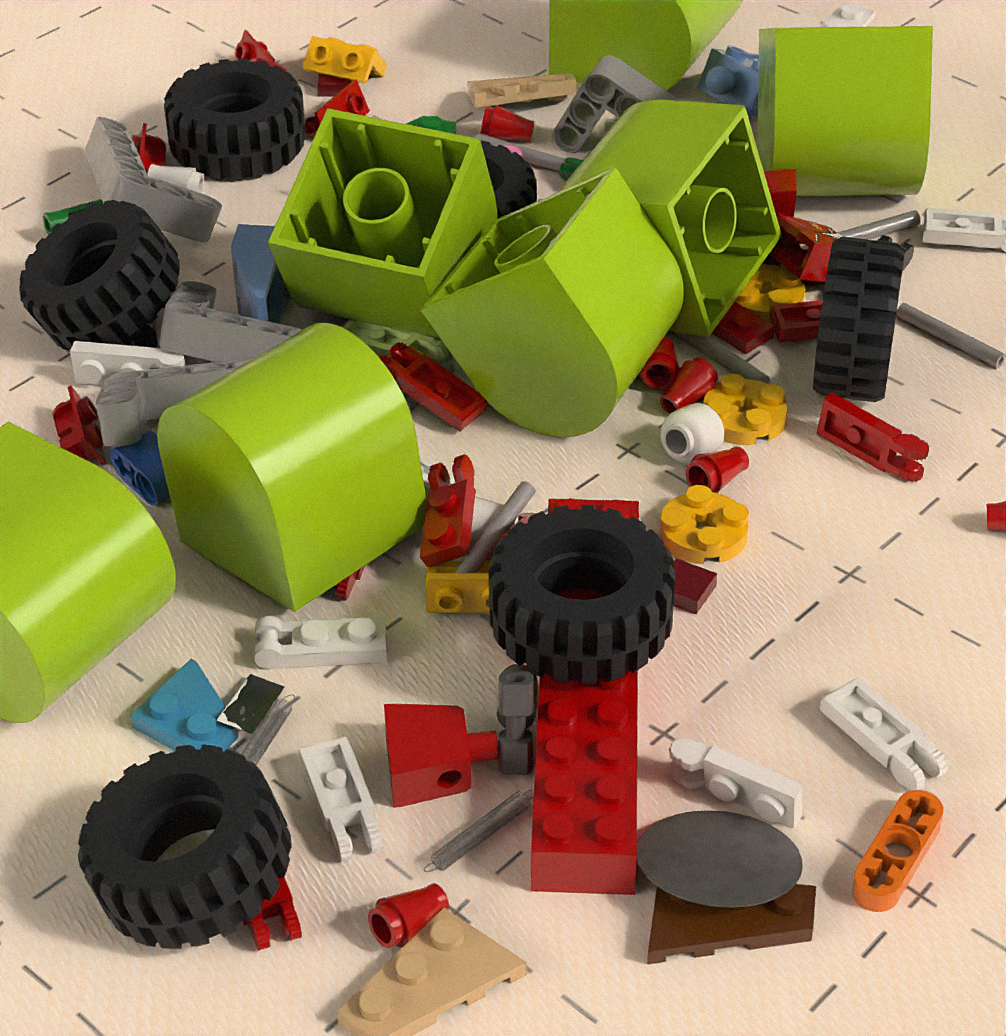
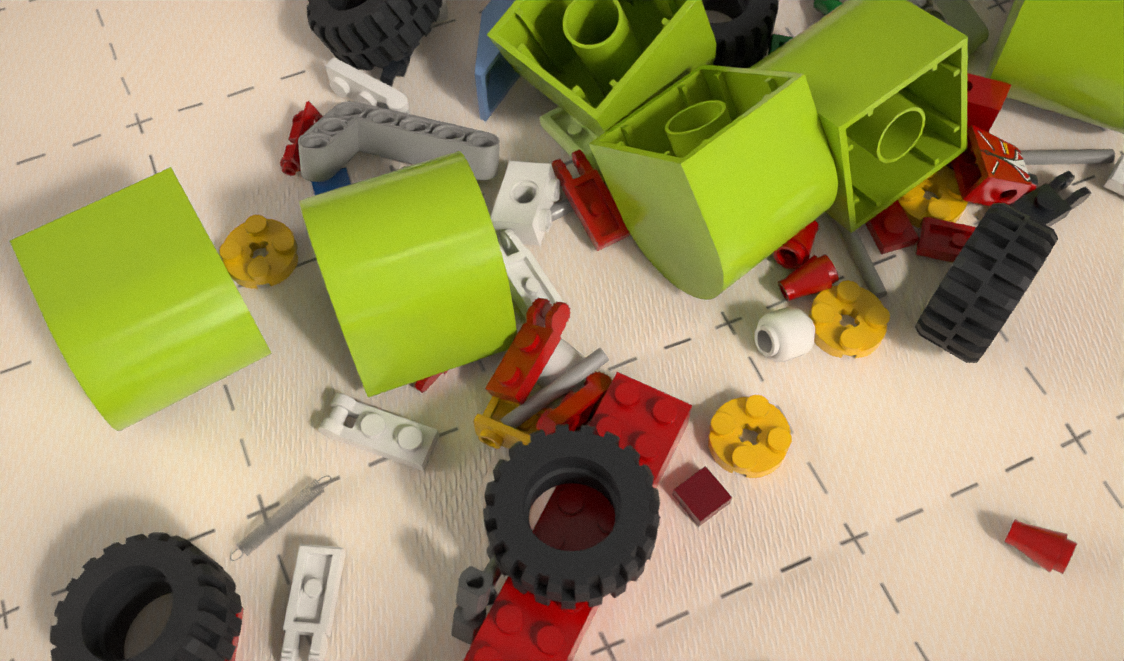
camera: 25 degrees right, 20 degrees up
dark azure wing [131,659,239,752] -> none
light grey beam [159,281,303,362] -> none
black sticker [216,674,285,734] -> none
red torso [384,703,499,808] -> none
red cone [686,446,749,493] -> none
red hinge [817,393,929,482] -> none
light grey piece [896,303,1006,368] -> none

